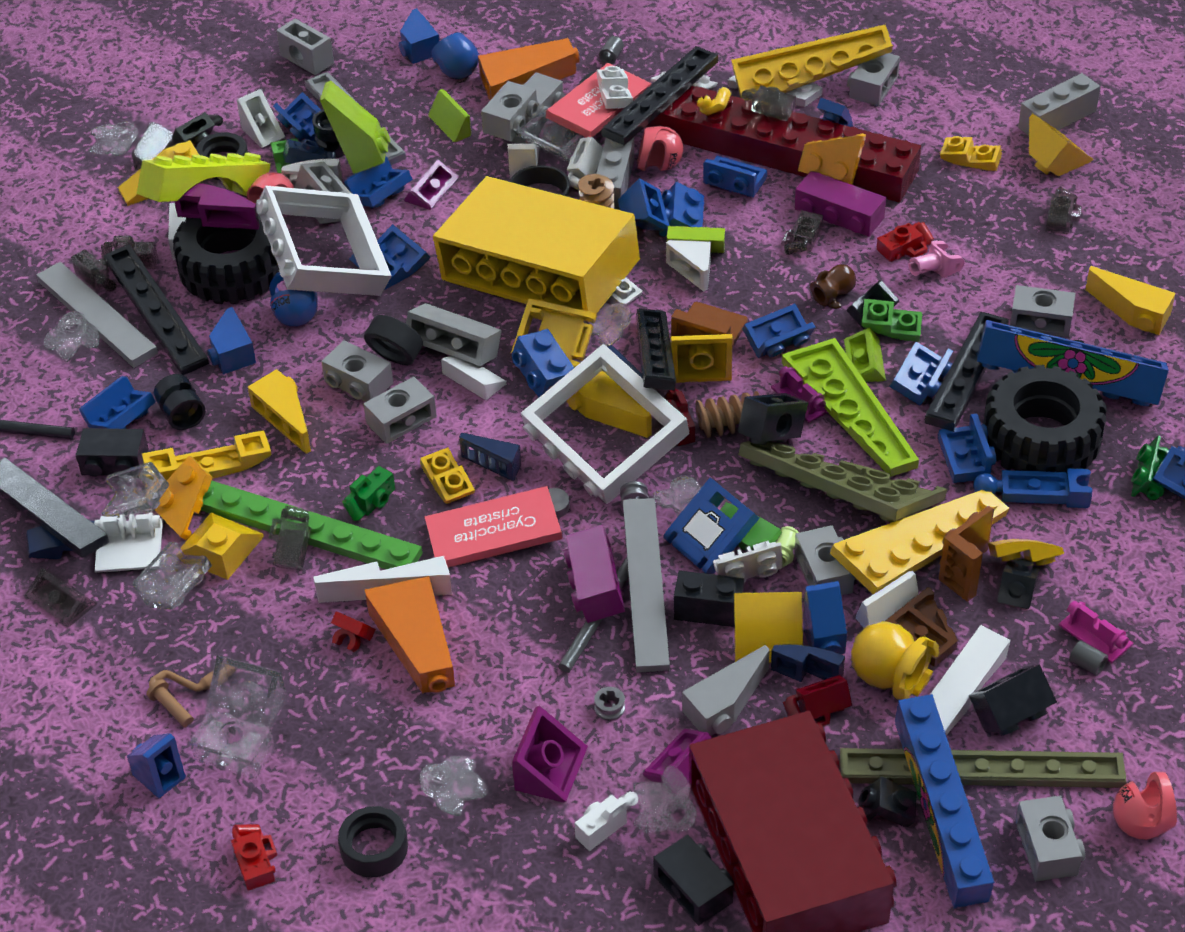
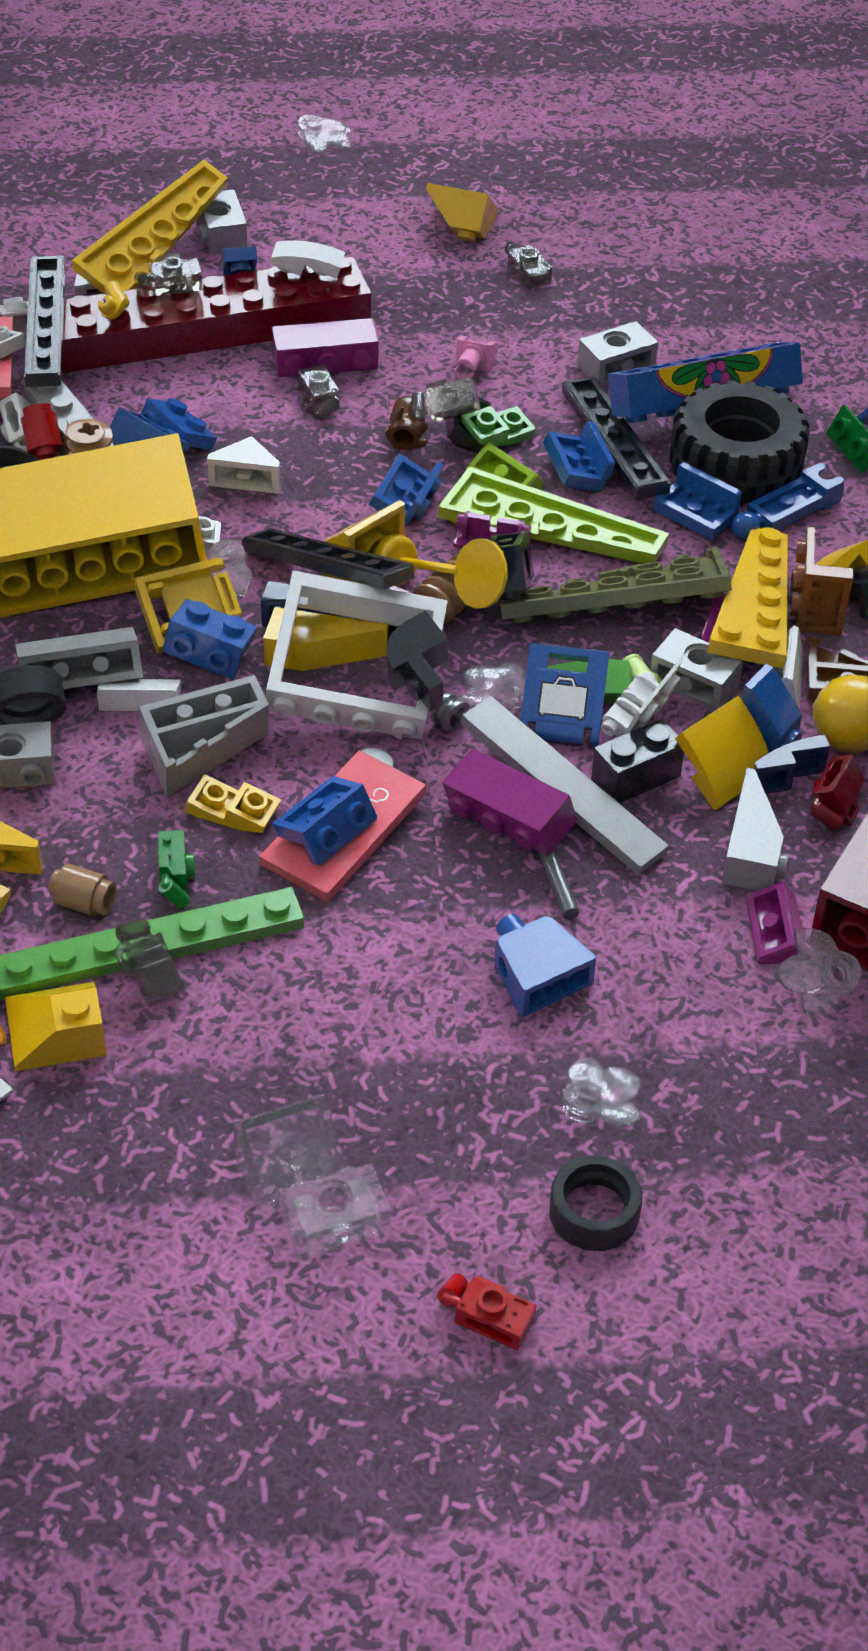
camera: 45 degrees left, 0 degrees up
blue slope [127,733,186,798] -> none
clear bracket [133,542,212,610] -> none
medium nougat piece [146,659,238,728] -> none
white slope [313,556,452,603] -> none
red tile [331,611,376,652] -> none
light grey brick [363,377,437,444] -> none
orange slope [365,576,455,694] -> none
dark blue slope [459,433,521,481] -> none
magenta slope [512,705,588,803] -> none
white piece [575,792,638,851] -> none
flat silver bush [594,687,625,720] -> none
coral helmet [637,126,683,171] -> none
lime slope [667,226,725,253] -> none
dark orange bracket [671,302,748,348] -> none
blue bracket [703,155,767,198] -> none
light orange wing [798,134,866,185] -> none
red piece [877,222,934,262] -> none
yellow slope [940,136,1002,171] -> none
light grey brick [1018,73,1101,136] -> none
yellow slope [1085,266,1175,335] -> none
none -> red brick [21,403,63,459]
none -> medium nougat brick [48,863,117,916]
none -> light grey wedge [139,675,269,798]
none -> white slope [269,241,345,279]
none -> blue bracket [272,776,377,865]
none -> clear plate [297,114,351,154]
none -> yellow piece [375,534,508,609]
none -> black brick [387,611,448,711]
none -> clear smoke piece [411,377,481,422]
none -> torso [494,914,596,1017]

